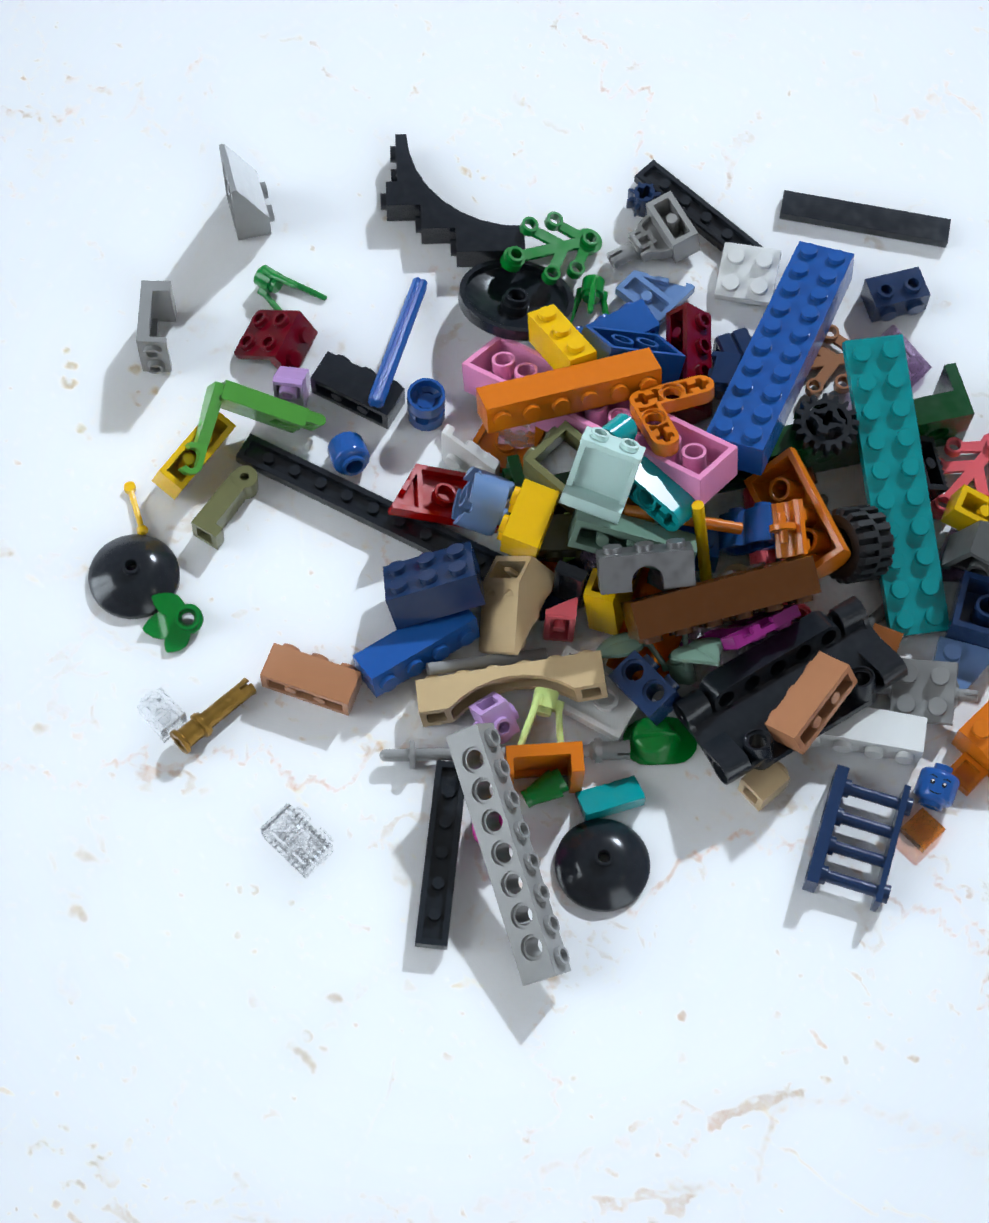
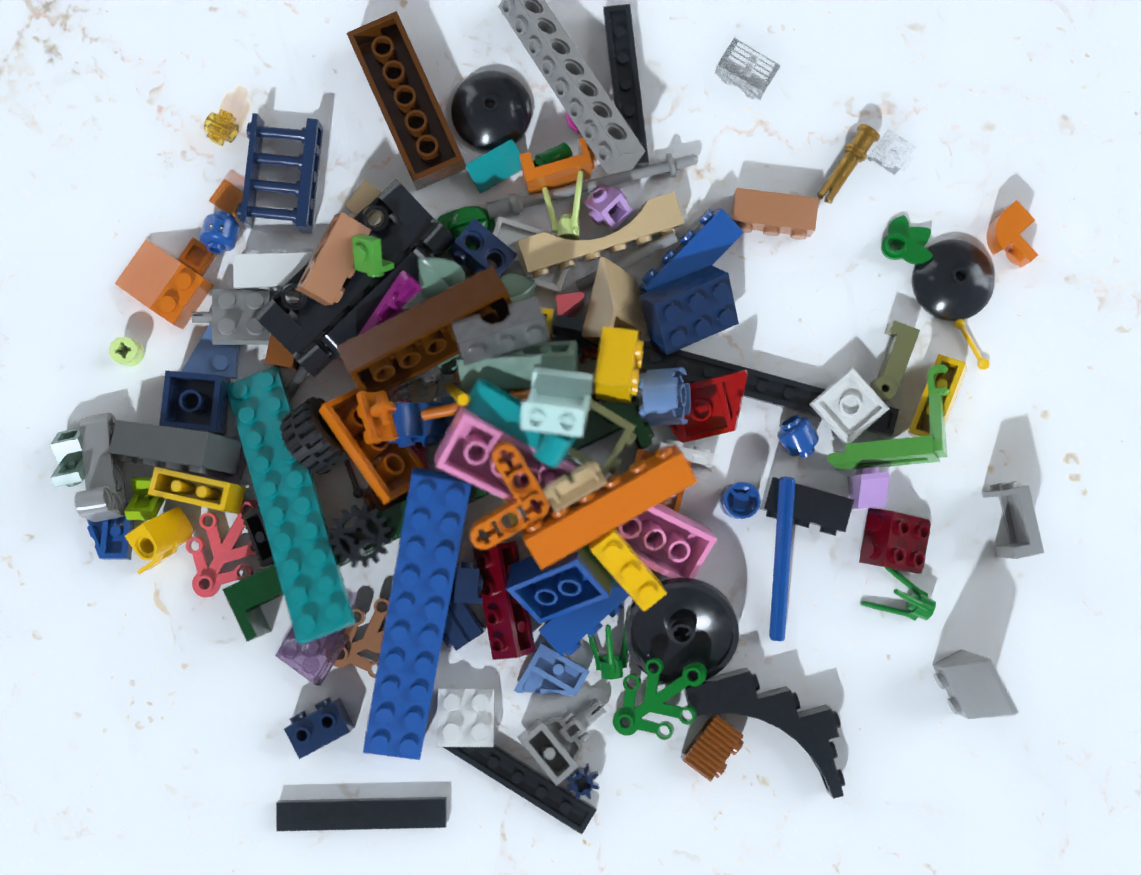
camera: 170 degrees right, 20 degrees up
none -> clear yellow gear [204,109,239,146]
none -> reddish brown brick [346,11,466,191]
none -> bright green bracket [352,234,394,277]
none -> tan hinge [542,460,608,513]
none -> dark orange brick [681,713,744,782]
none -> white tile [809,367,890,445]
none -> orange brick [986,200,1038,268]

